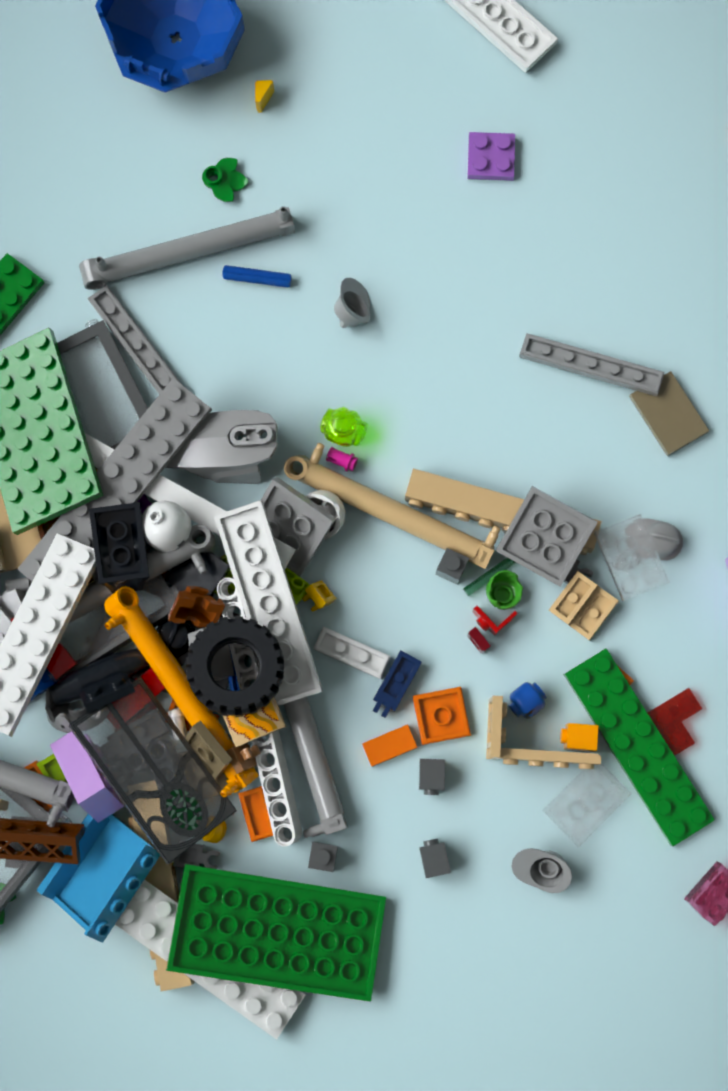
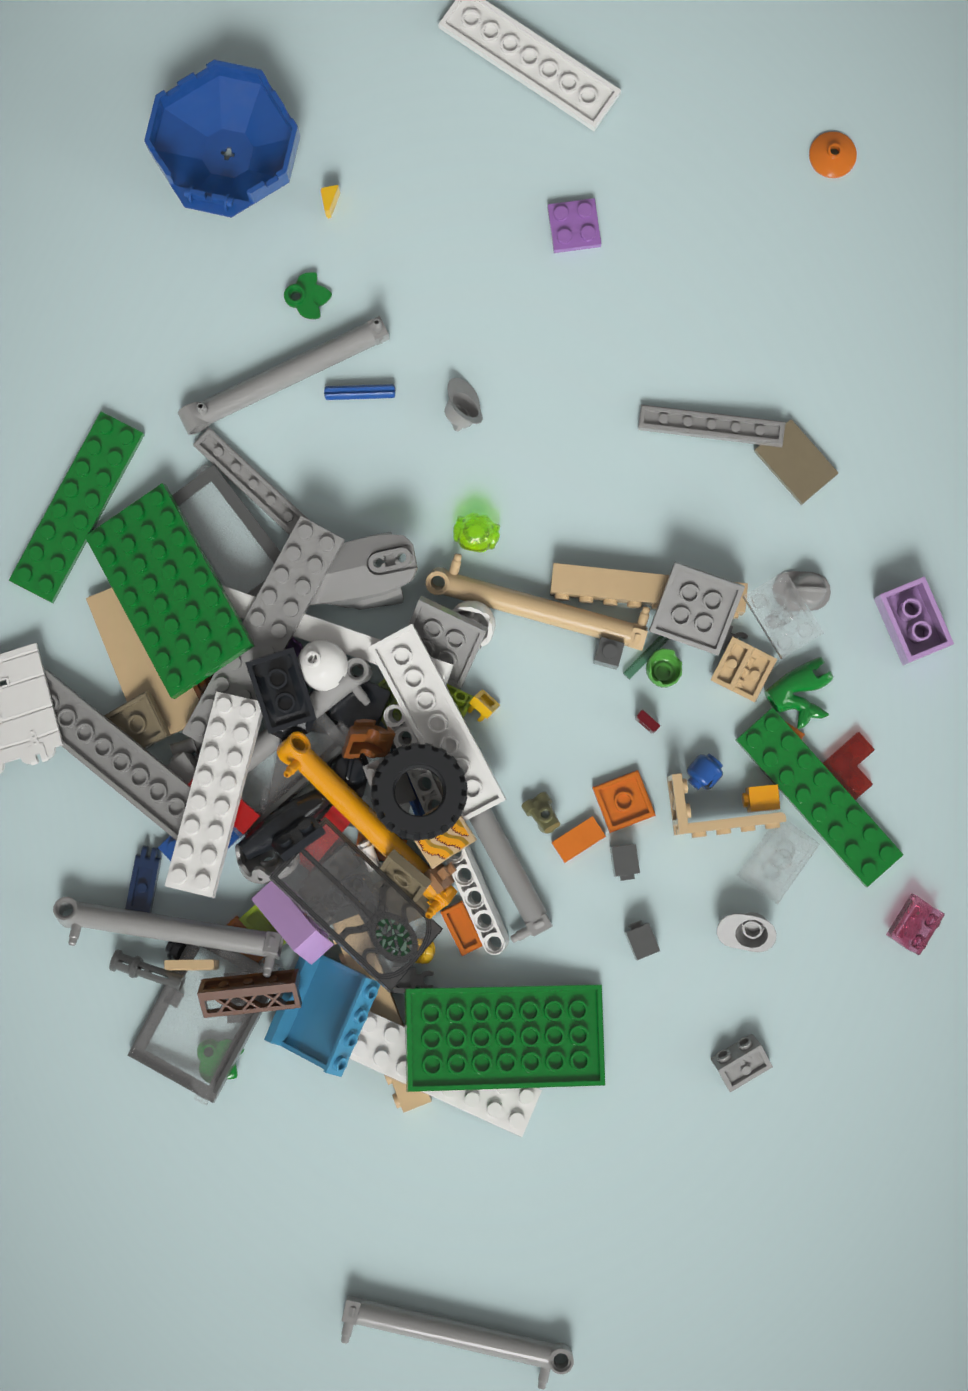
camera: 15 degrees left, 5 degrees up
dark grey brick [308,842,338,872] -> none
white tile [313,626,391,679] -> none
dark pink pin [326,447,358,472] -> none
dark blue hinge [373,650,422,718] -> none
red bracket [472,606,518,636] -> none
none -> olive plate [521,792,560,834]
none -> light grey bracket [711,1034,773,1092]
none -> green piece [765,657,833,729]

